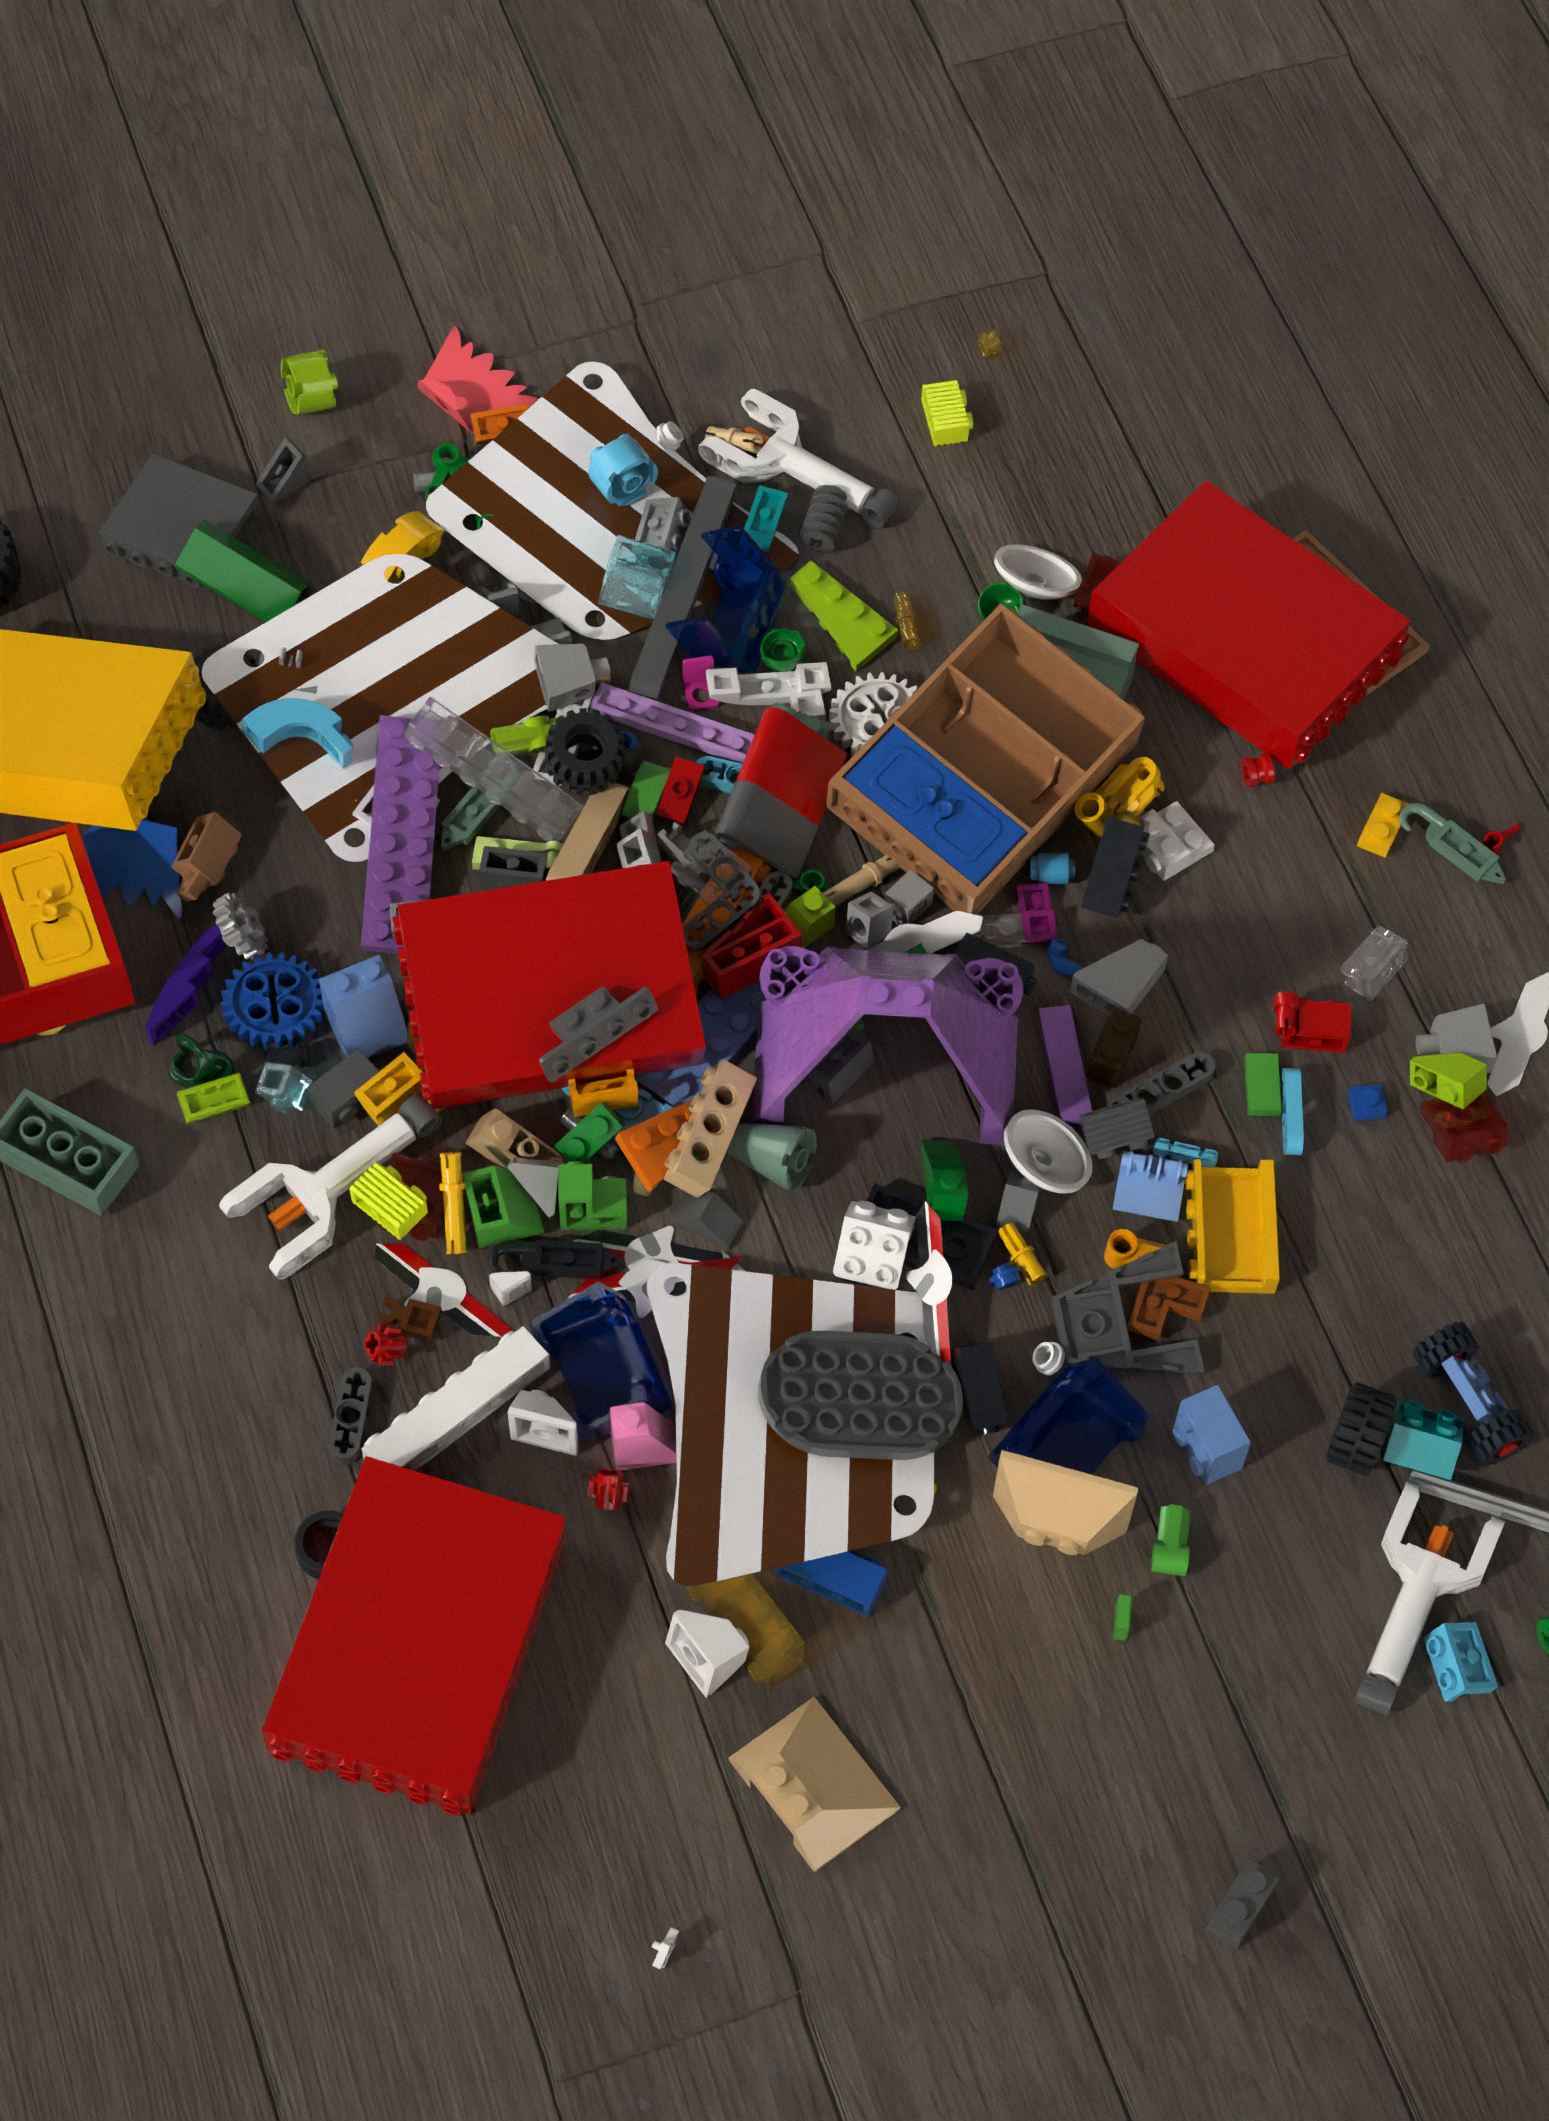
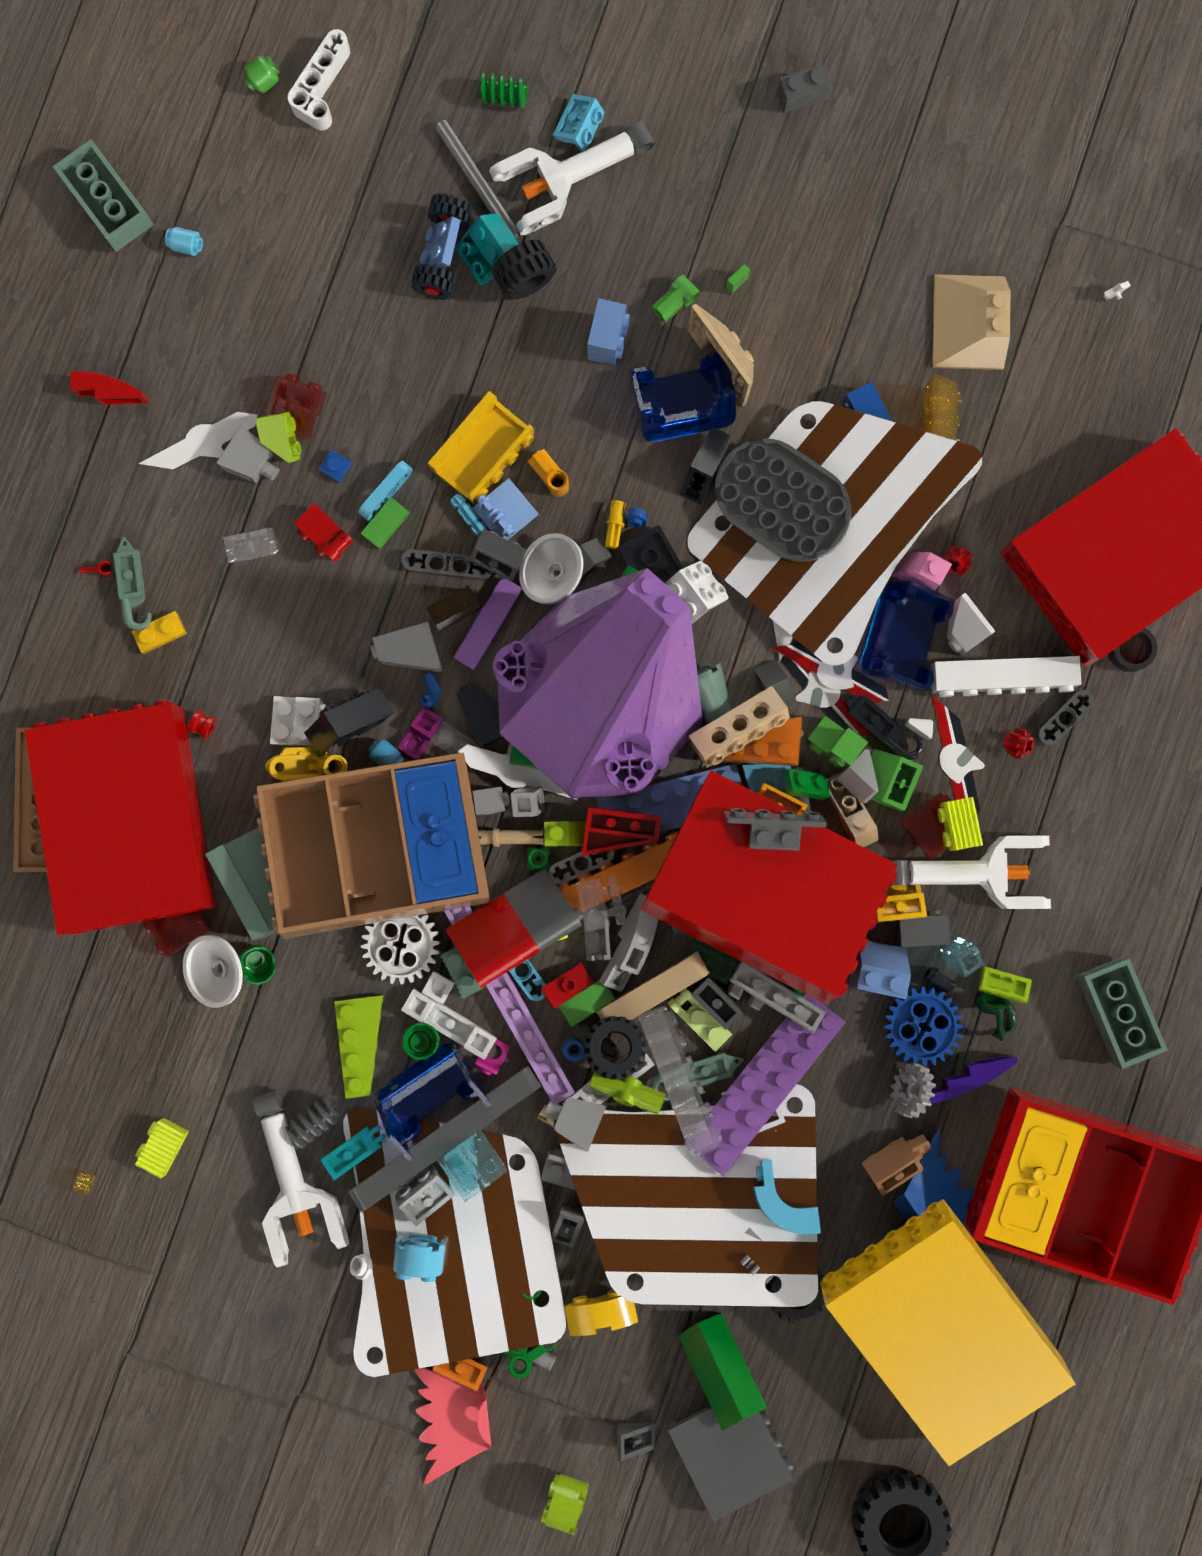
camera: 140 degrees left, 25 degrees up
reddish brown plate [378,1297,442,1342] -> none
yellow pin [439,1152,468,1254] -> none
white slope [665,1610,749,1698] -> none
dark grey beam [683,832,760,951] -> none
tan pin [705,426,763,453] -> none
clear yellow pin [892,591,921,651] -> none
sticker [906,1201,952,1365] -> none
white plate [1033,1342,1065,1375] -> none
dark grey wing [1051,1241,1205,1375] -> none
dark orange plate [1127,1277,1211,1341] -> none

